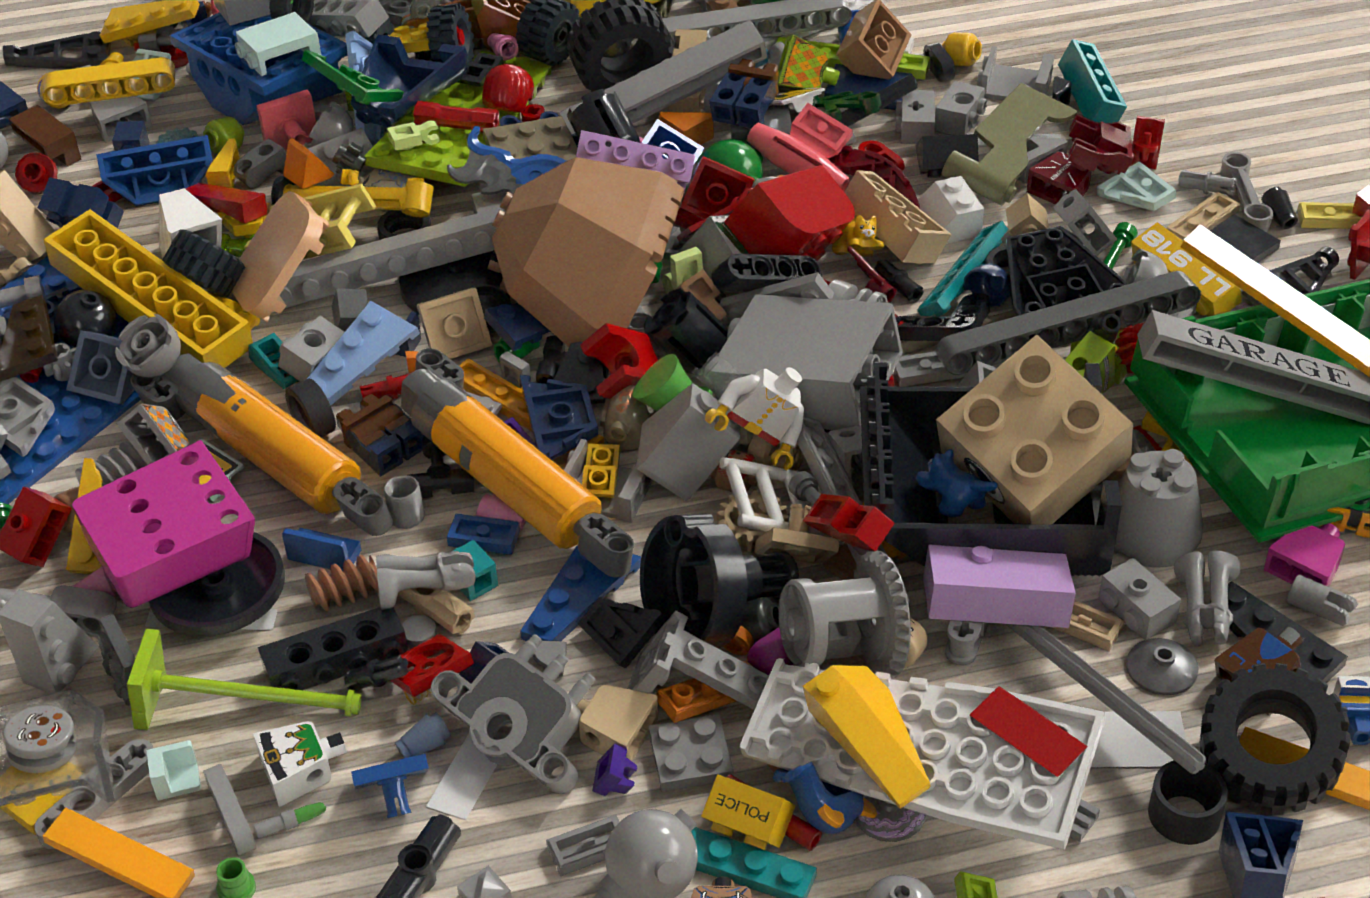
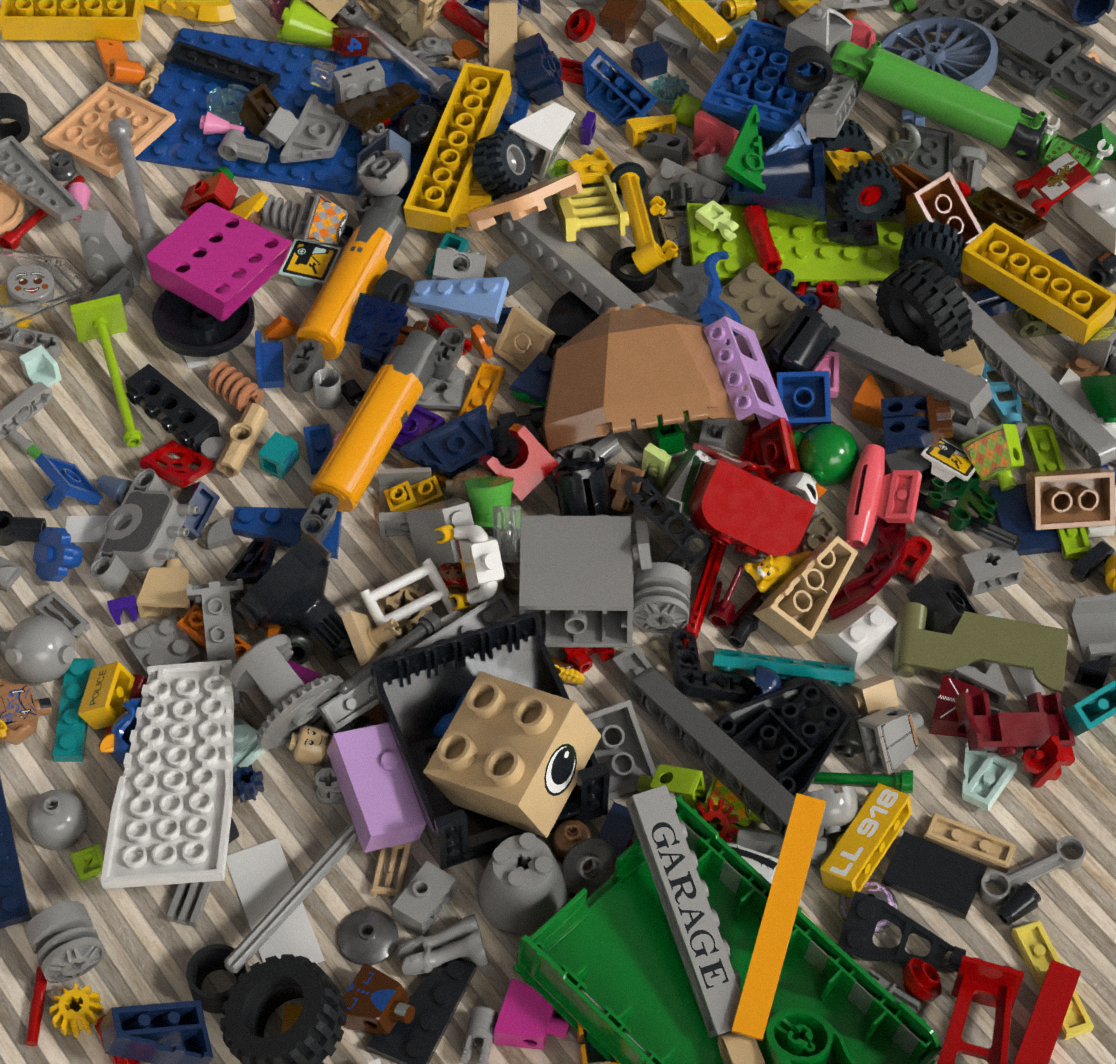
camera: 65 degrees right, 10 degrees up
red slope [185,183,267,224] -> none
light aqua panel [235,12,322,76] -> none
white torso [253,721,347,807] -> none
orange slope [283,138,334,189] -> none
black axle [344,656,409,692] -> none
light grey piece [376,551,476,610] -> none
red piece [482,64,534,112] -> none
bright pink cone [487,33,518,61] -> none
light grey tile [500,351,531,388] -> none
yellow wedge [802,665,931,809] -> none
red slope [803,494,895,551] -> none
light grey brick [934,81,987,135] -> none
red sticker [969,686,1088,777] -> none
black cone [1087,314,1121,344] -> none
light grey axle [1178,170,1237,196] -> none
none -> blue plant [33,527,83,582]
none -> orange tile [263,315,299,339]
none -> clear blue hinge [344,293,408,353]
none -> red plate [902,958,942,1002]

